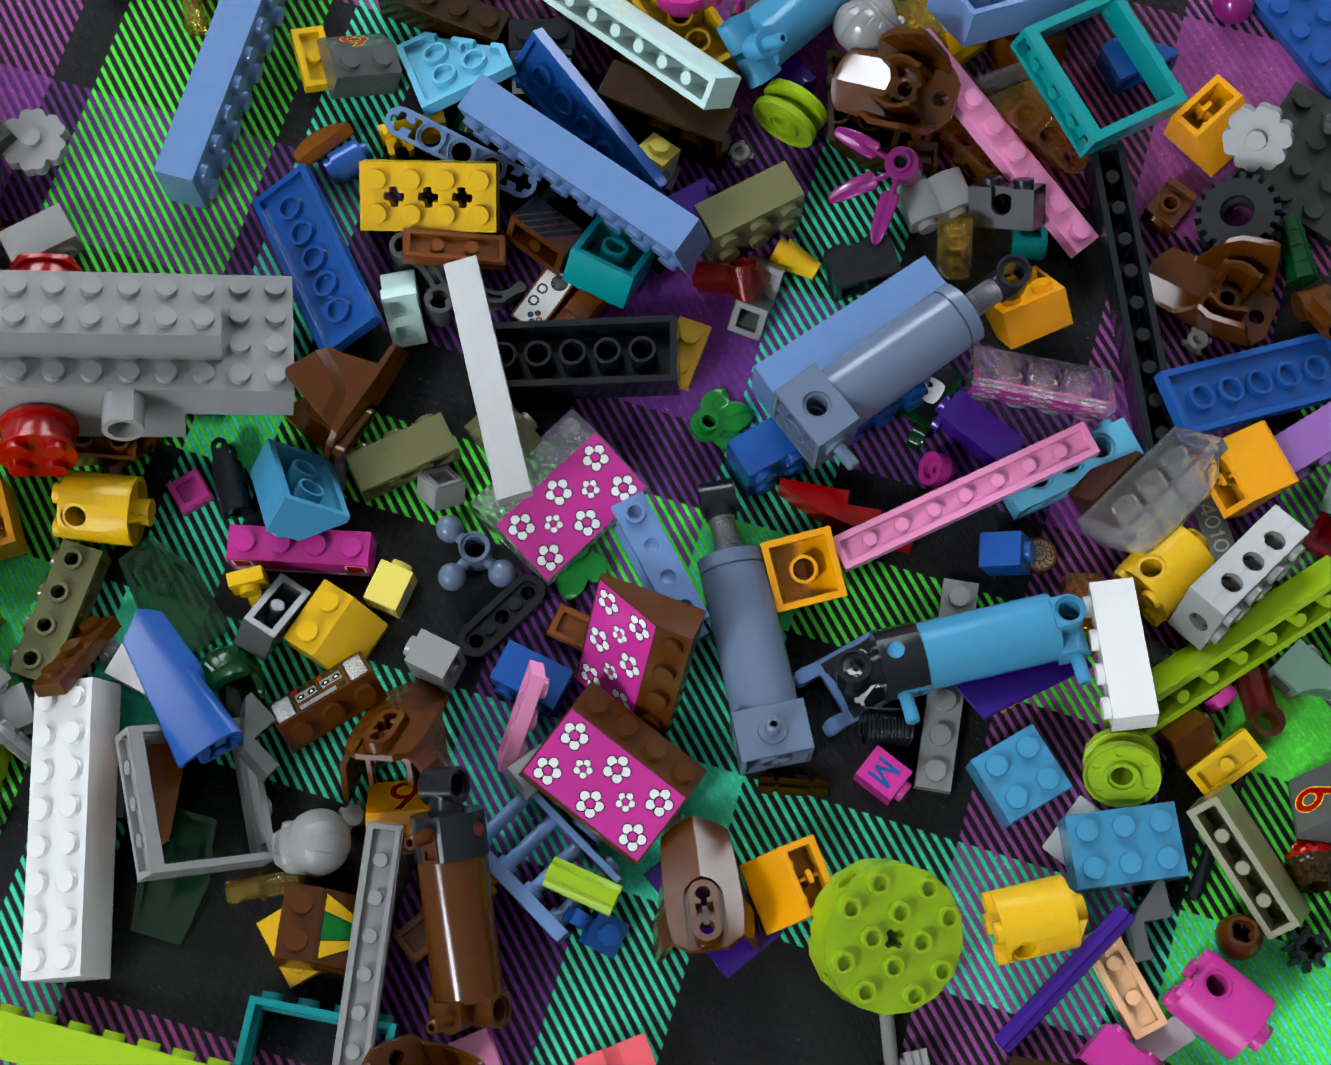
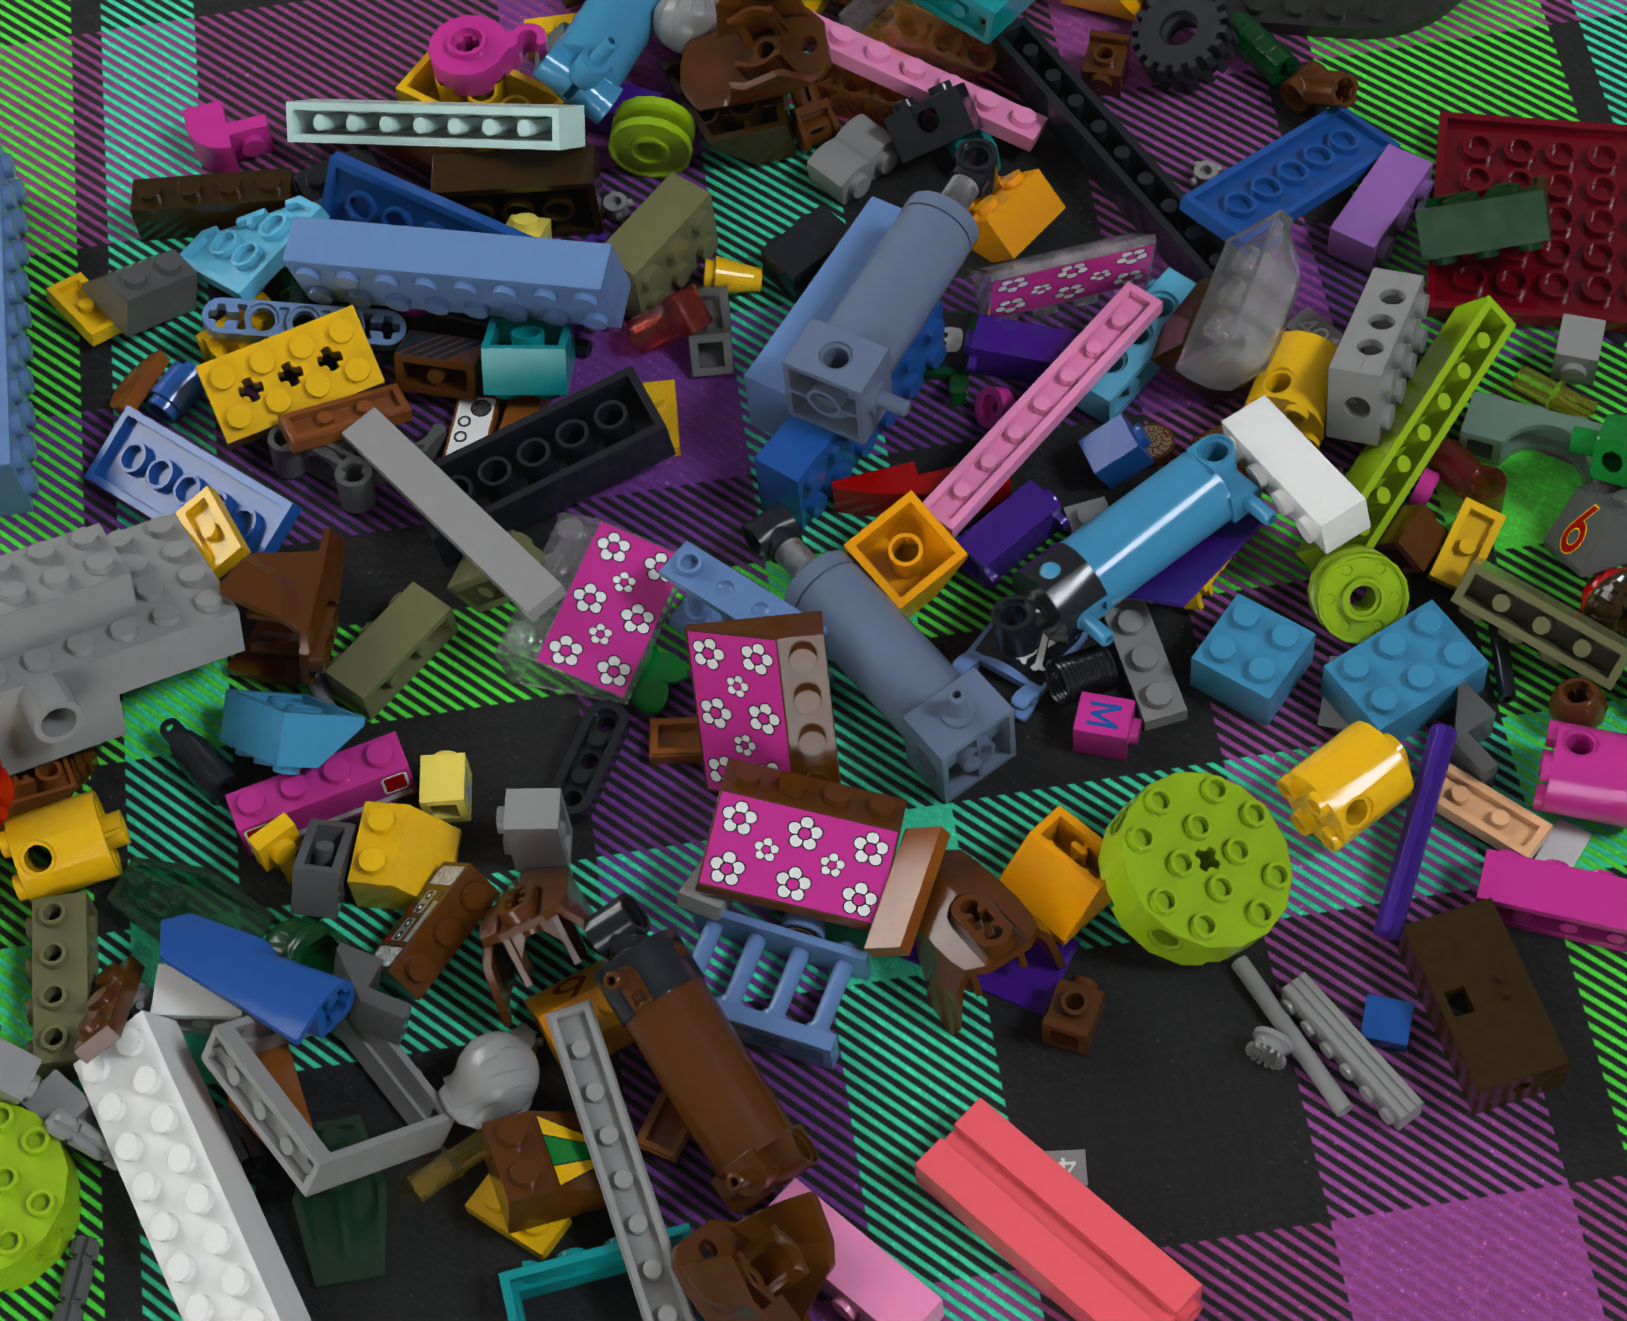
camera: 20 degrees left, 15 degrees down
dark pink tile [166,468,215,517] -> none
light aqua tile [380,269,428,348] -> none
light grey slope [417,465,466,512] -> none
sand blue piece [436,515,516,591] -> none
blue brick [489,640,575,716] -> none
bright pink plate [497,660,550,772] -> none
lime axle [542,856,623,917] -> none
blue plate [562,906,630,959] -> none
green plate [689,388,755,451] -> none
dark brown axle [758,773,829,797] -> none
magenta plant [828,126,923,245] -> none
clear yellow hips [935,216,973,280] -> none
reddish brown piece [1148,235,1281,348] -> none
light orange slope [1190,420,1299,519] -> none
none -> yellow plate [176,486,251,580]
none -> tile [864,826,950,957]
none -> dark purple brick [956,480,1070,590]
none -> reddish brown brick [1042,975,1105,1057]

